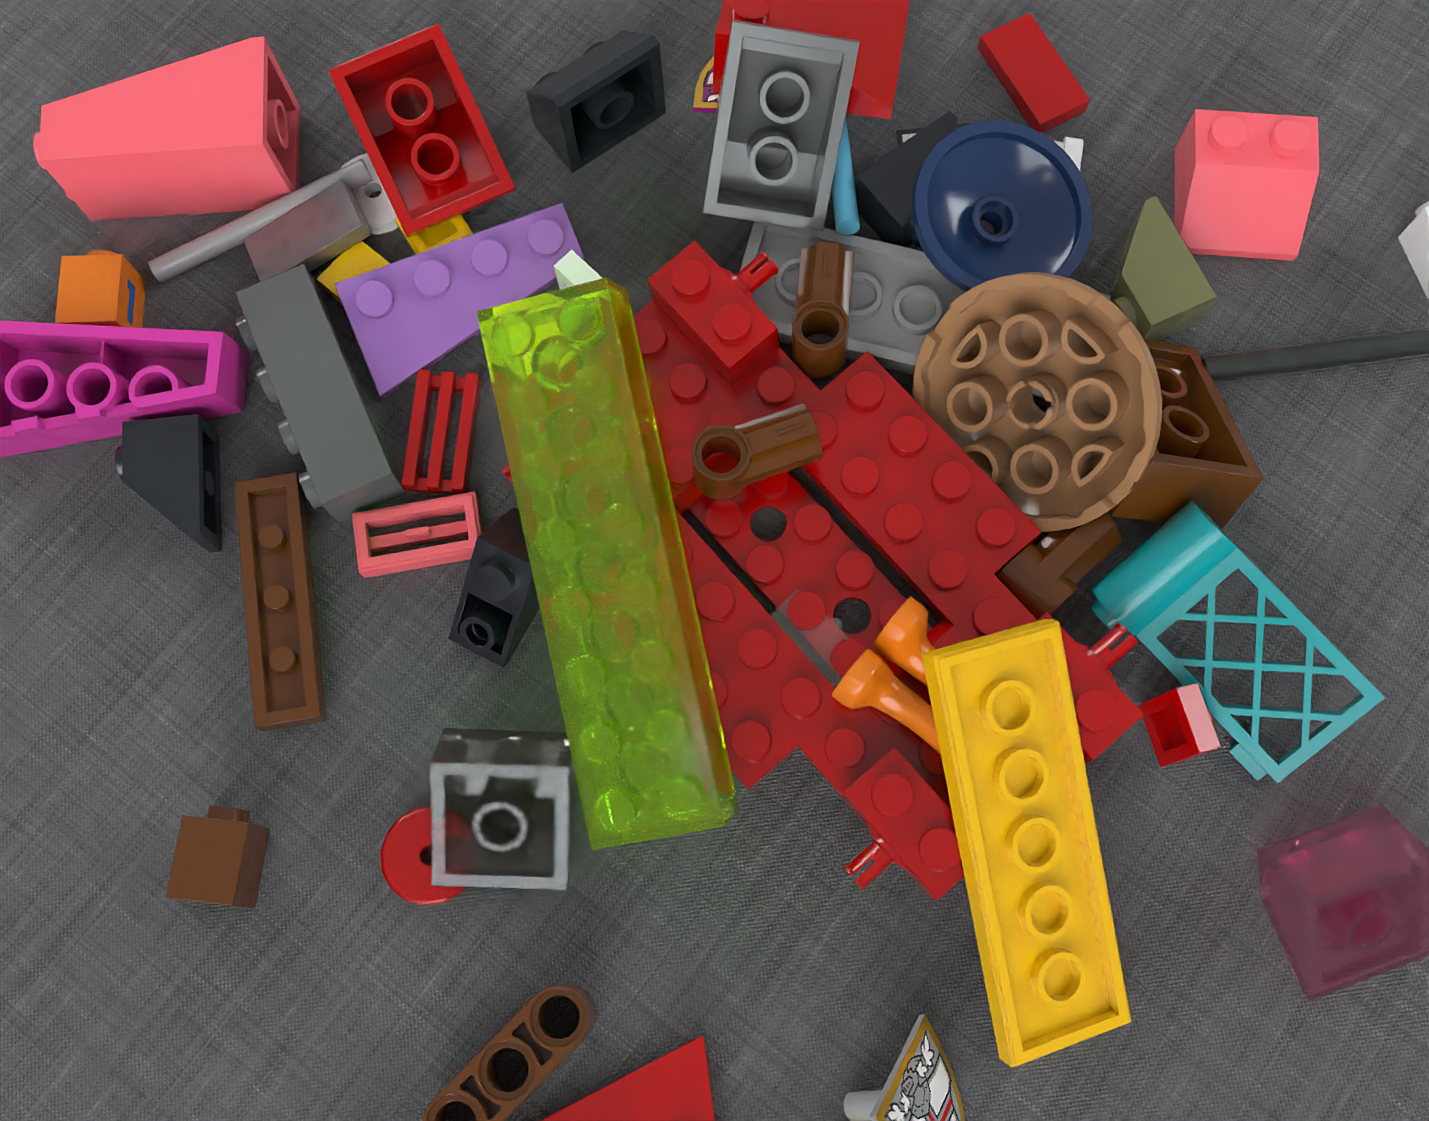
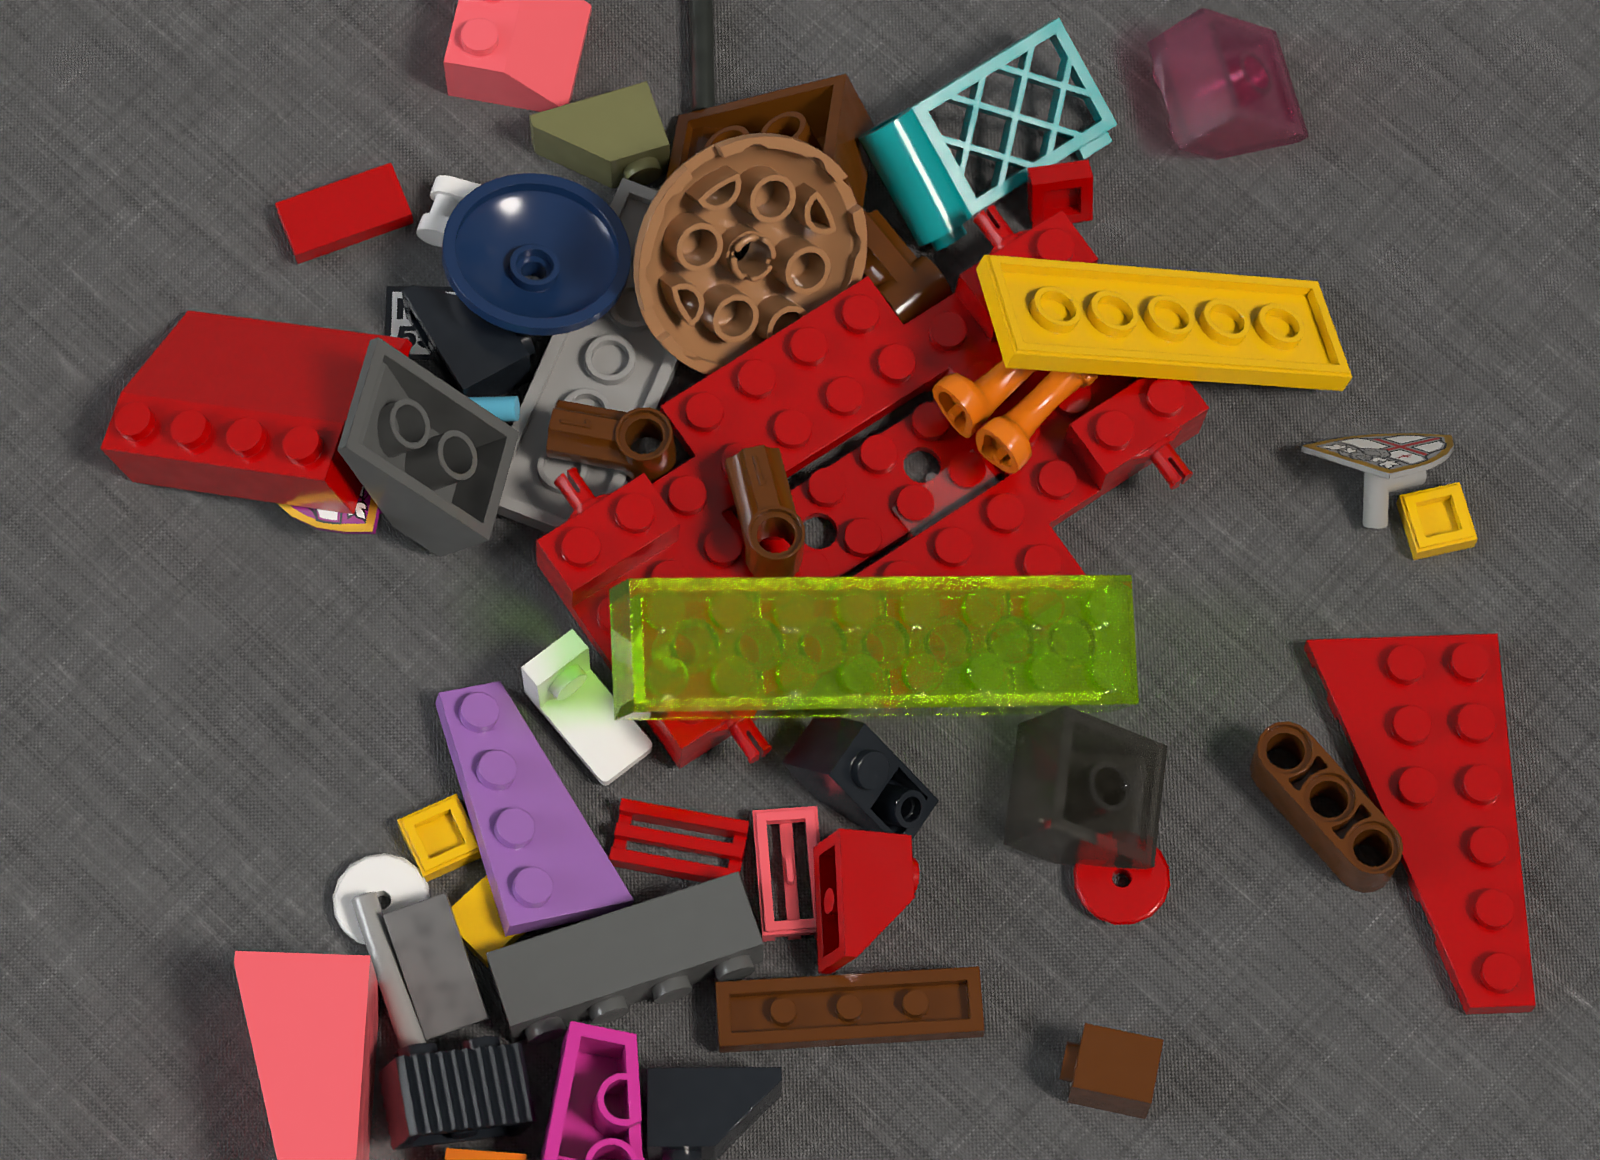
camera: 90 degrees left, 5 degrees down
red slope [328,23,516,238] -> none
black slope [526,31,666,173] -> none
none -> black brick [379,1036,536,1150]
none -> red slope [813,828,920,974]

